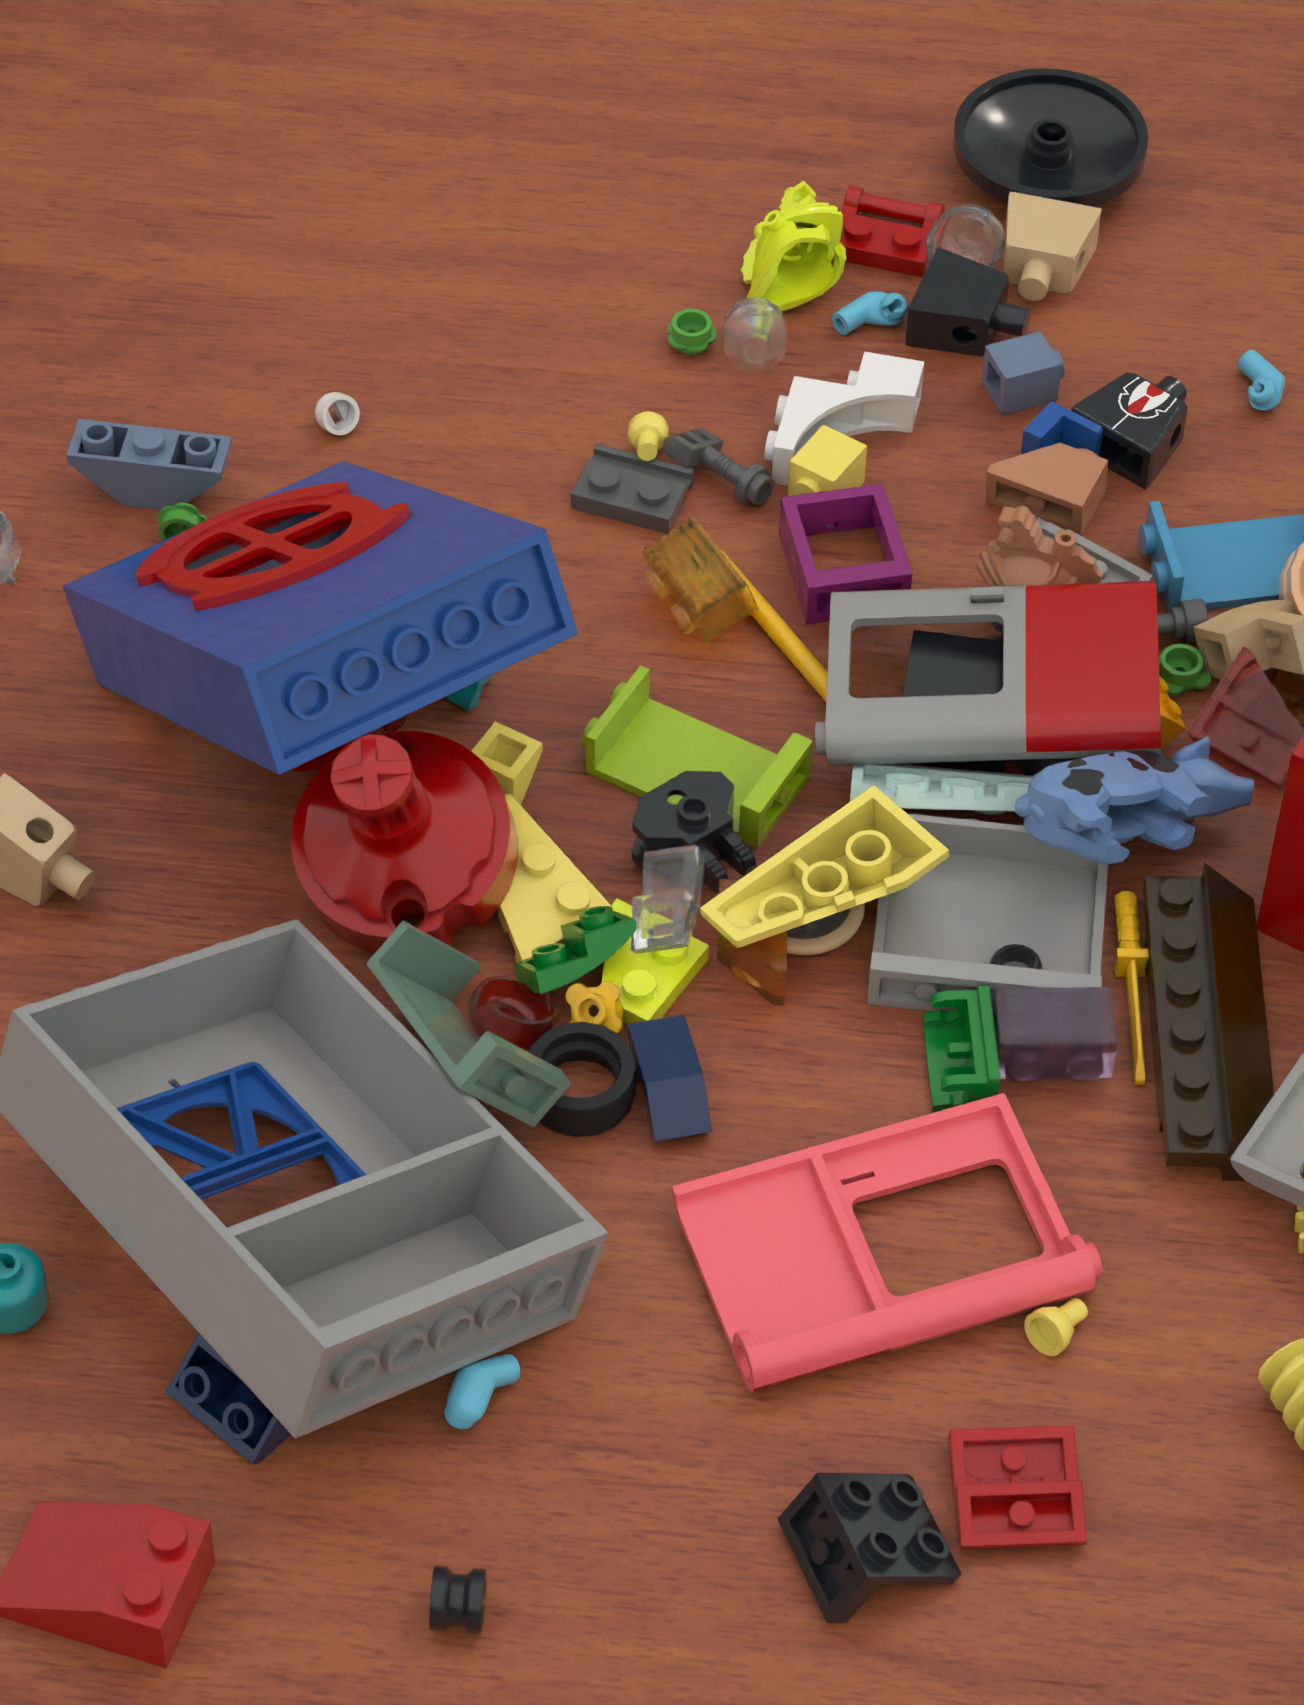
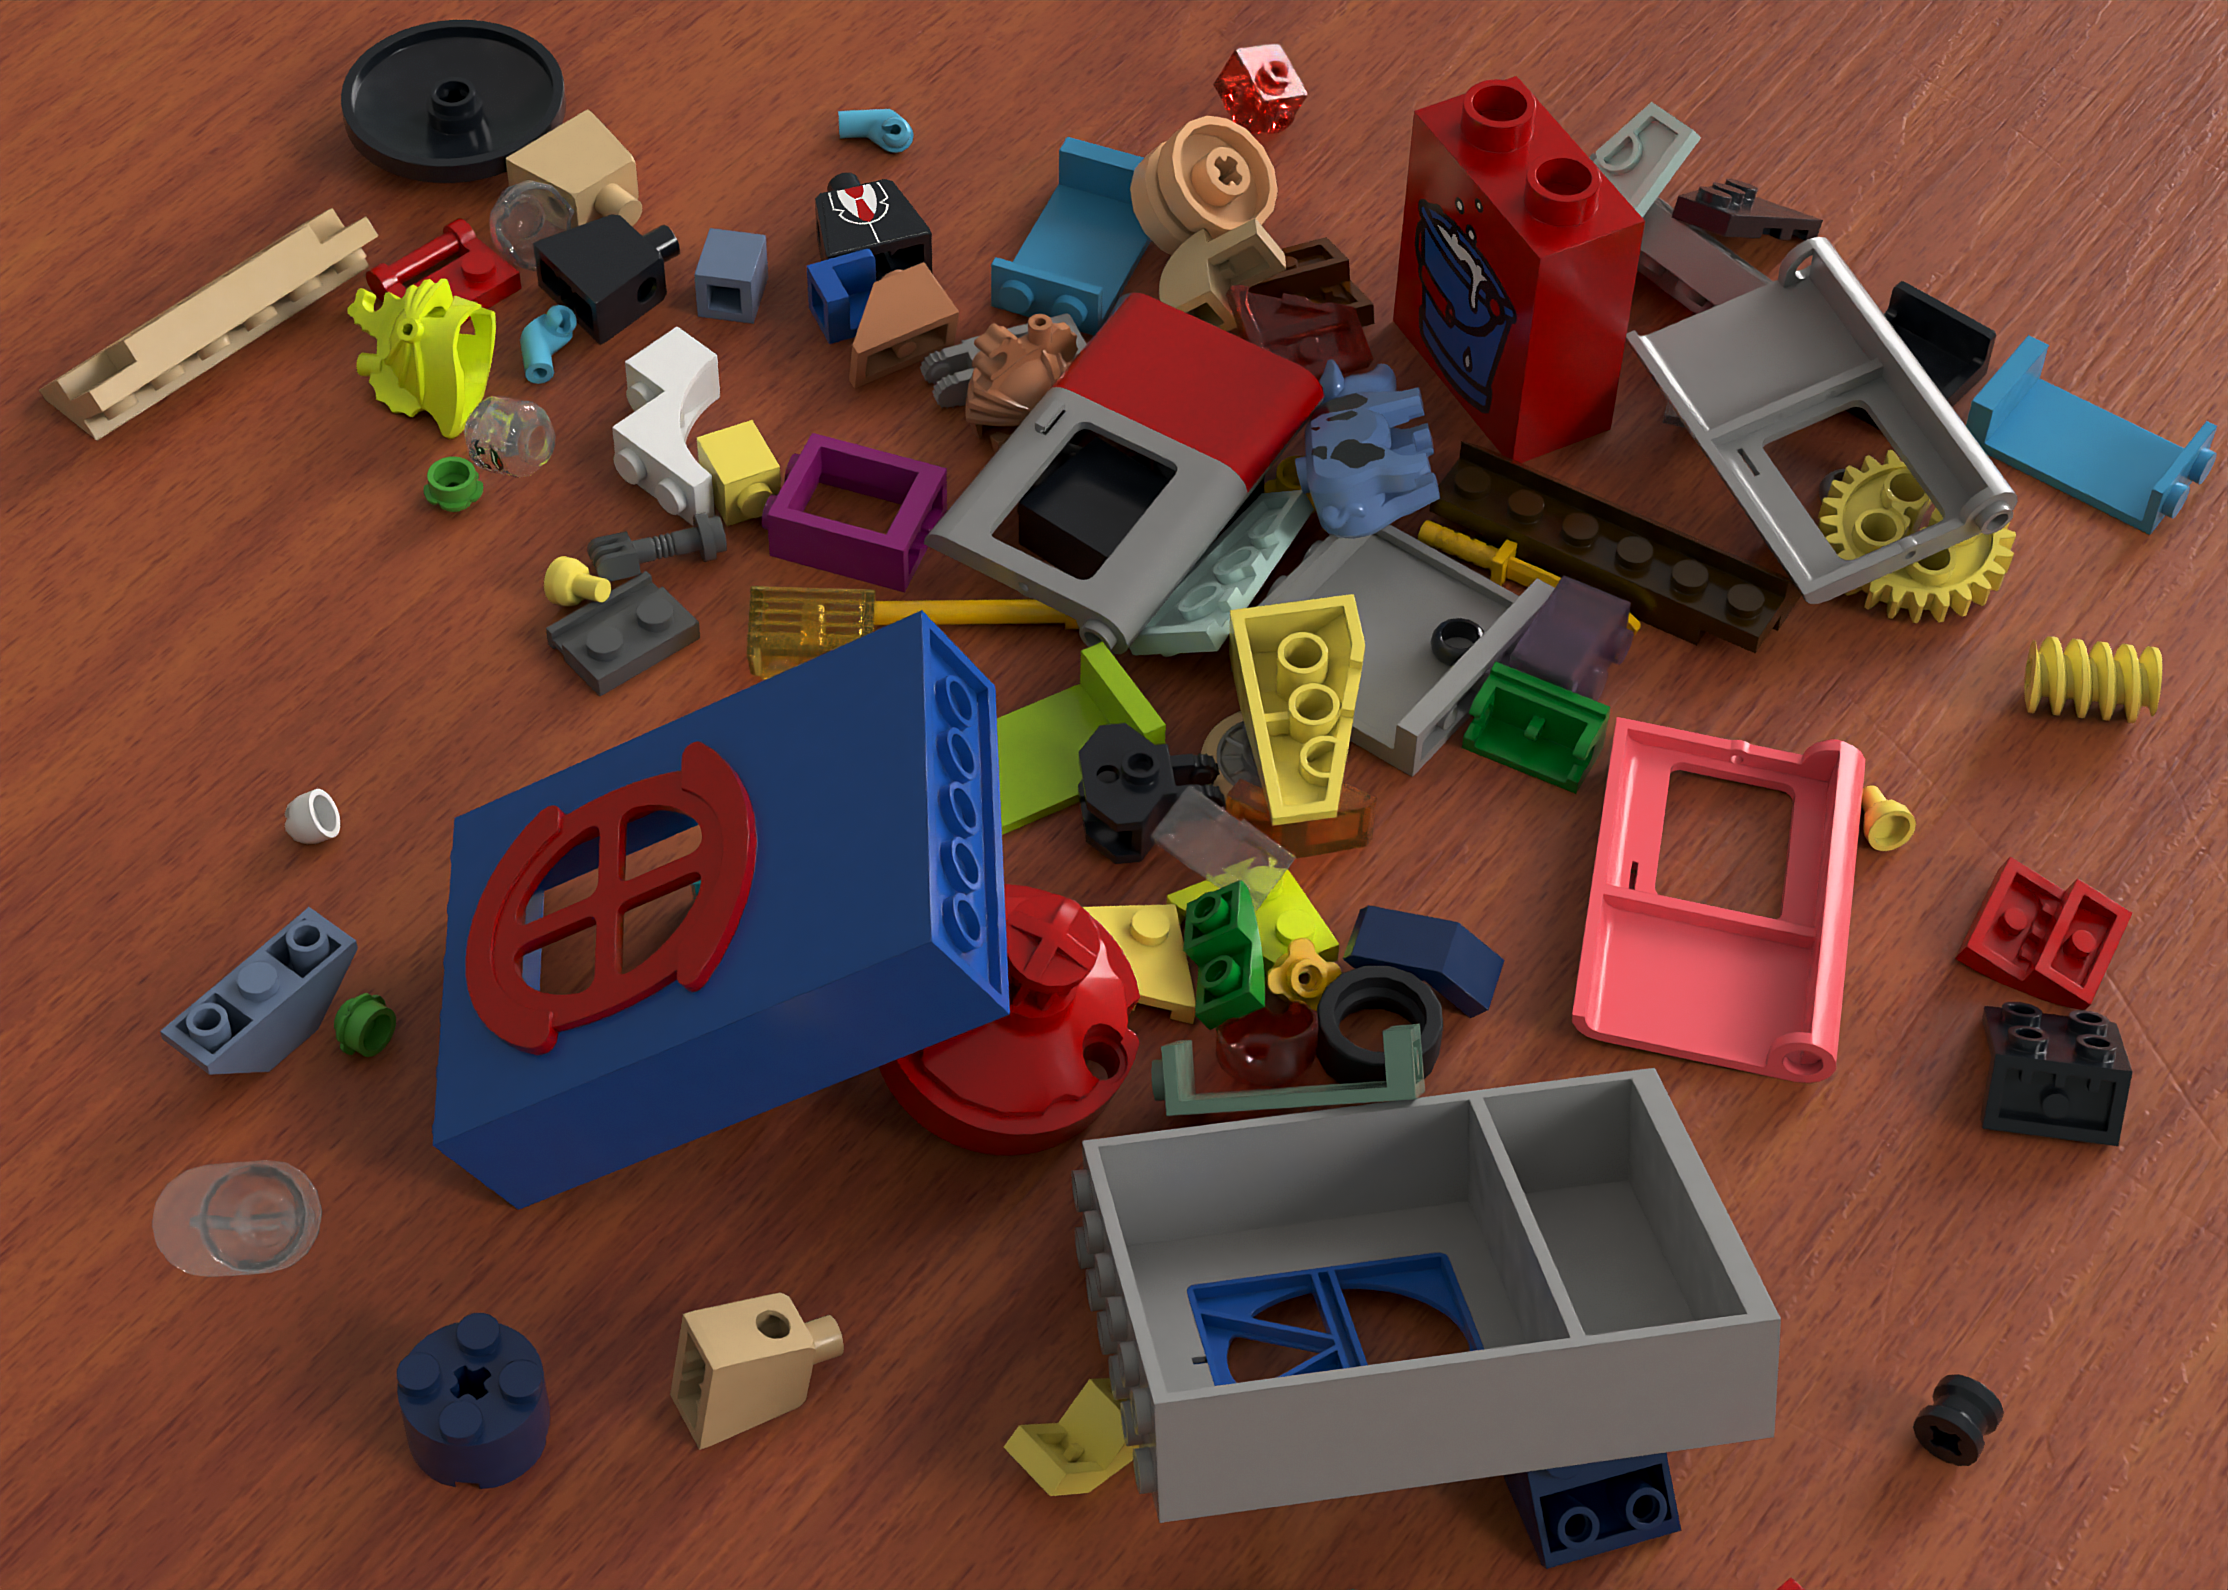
camera: 60 degrees left, 0 degrees up
none -> tan slope [39,208,378,441]

